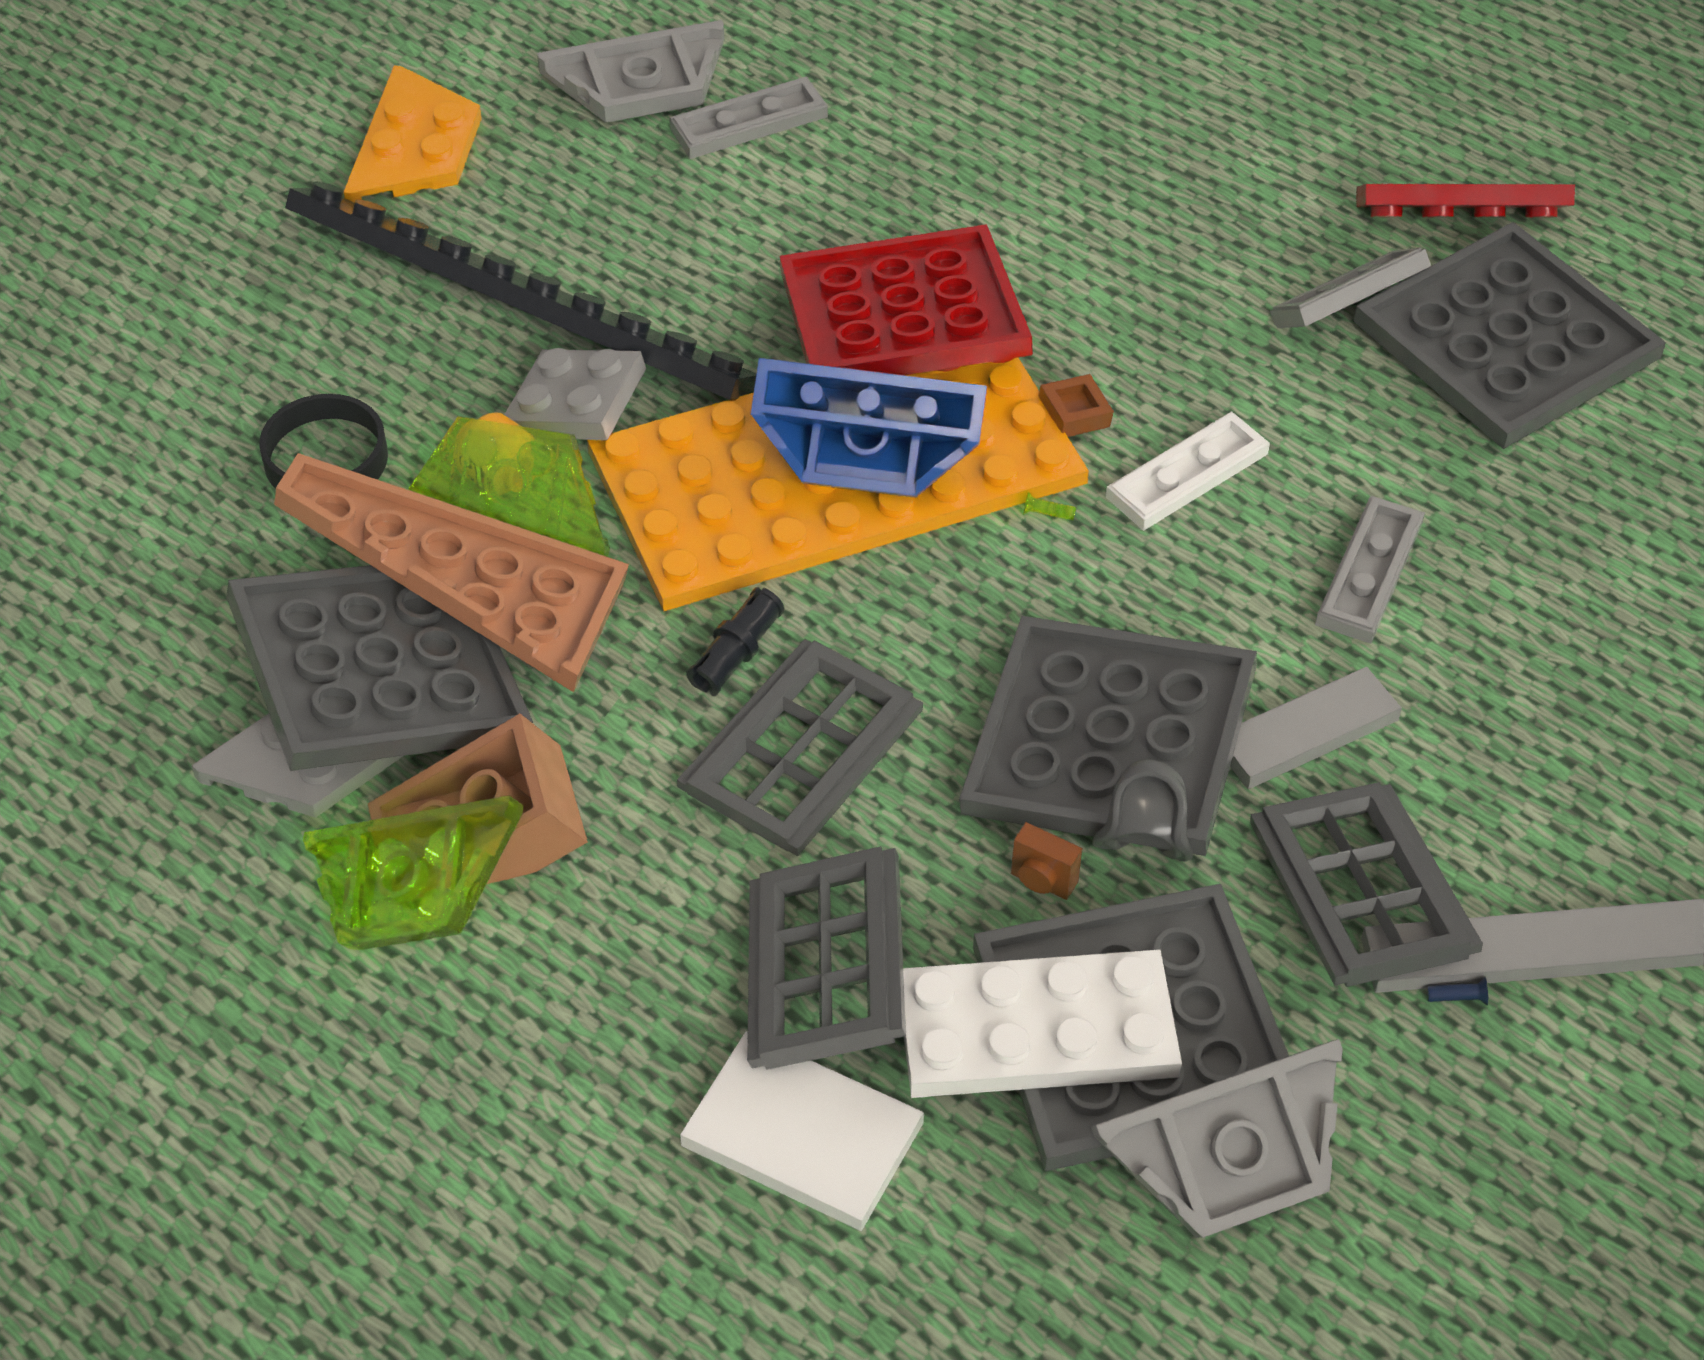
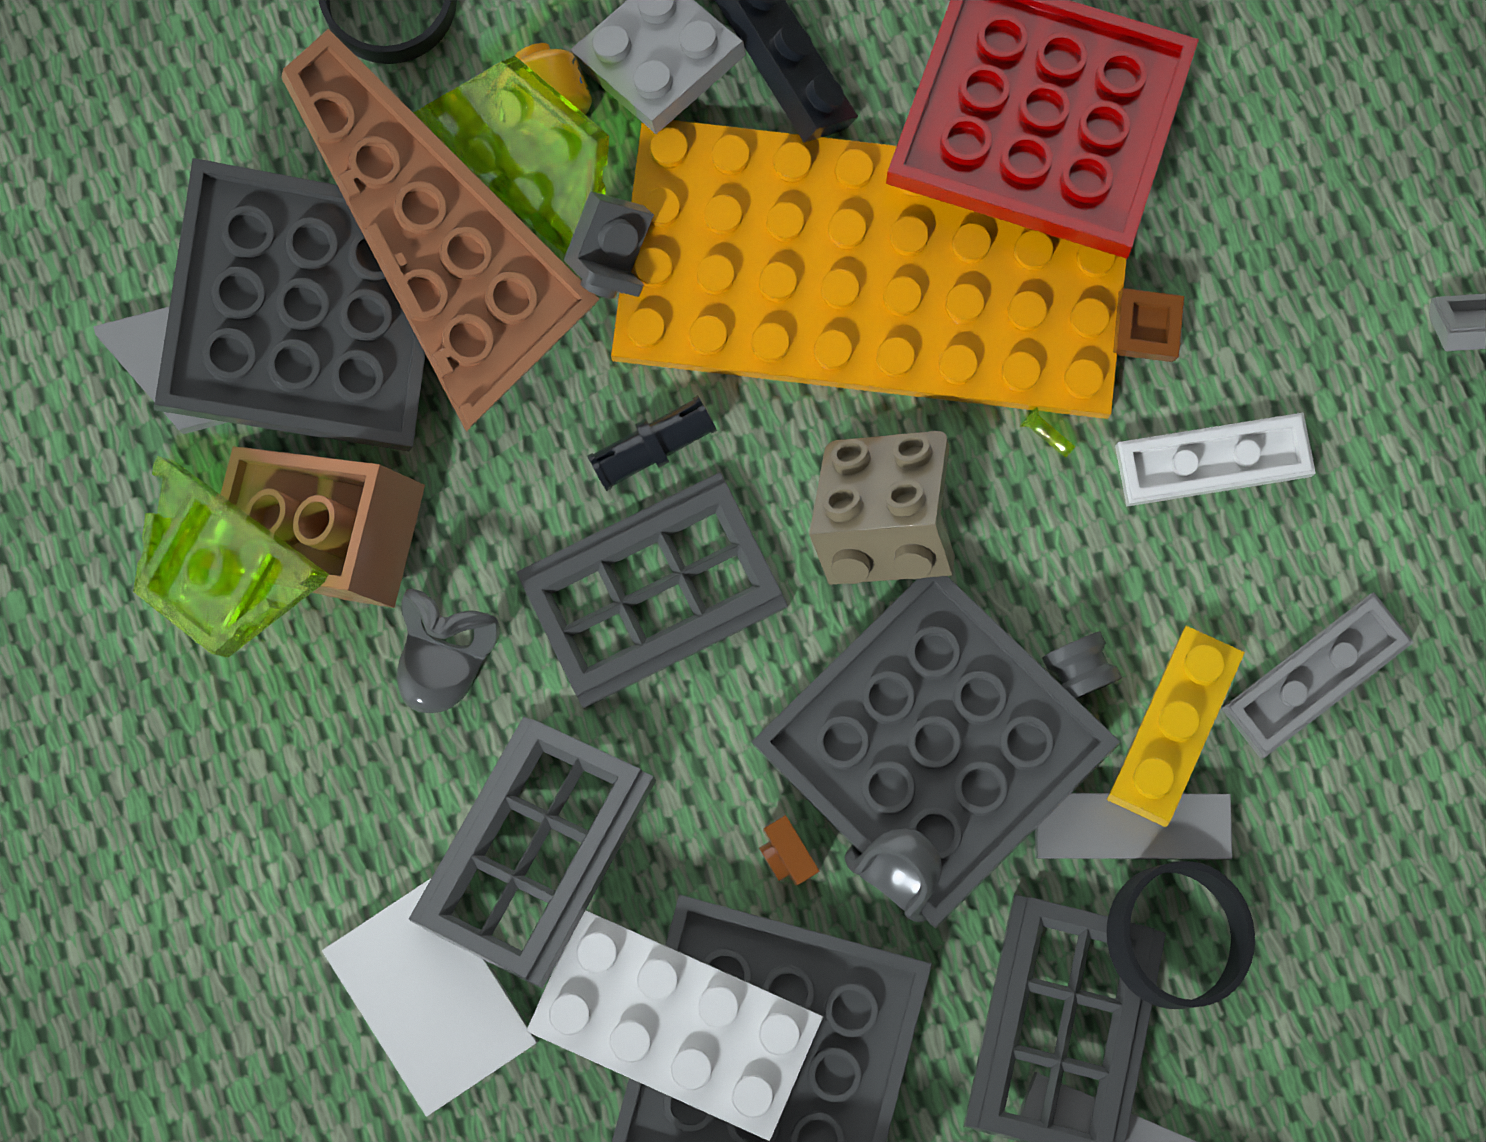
camera: 30 degrees right, 30 degrees up
blue wedge [751,358,987,498] -> none
none -> dark grey piece [397,589,500,713]
none -> dark grey bracket [564,191,654,299]
none -> dark tan bracket [809,431,955,585]
none -> dark grey wheel [1042,631,1122,699]
none -> yellow plate [1106,626,1245,827]
none -> black tyre [1107,861,1255,1009]

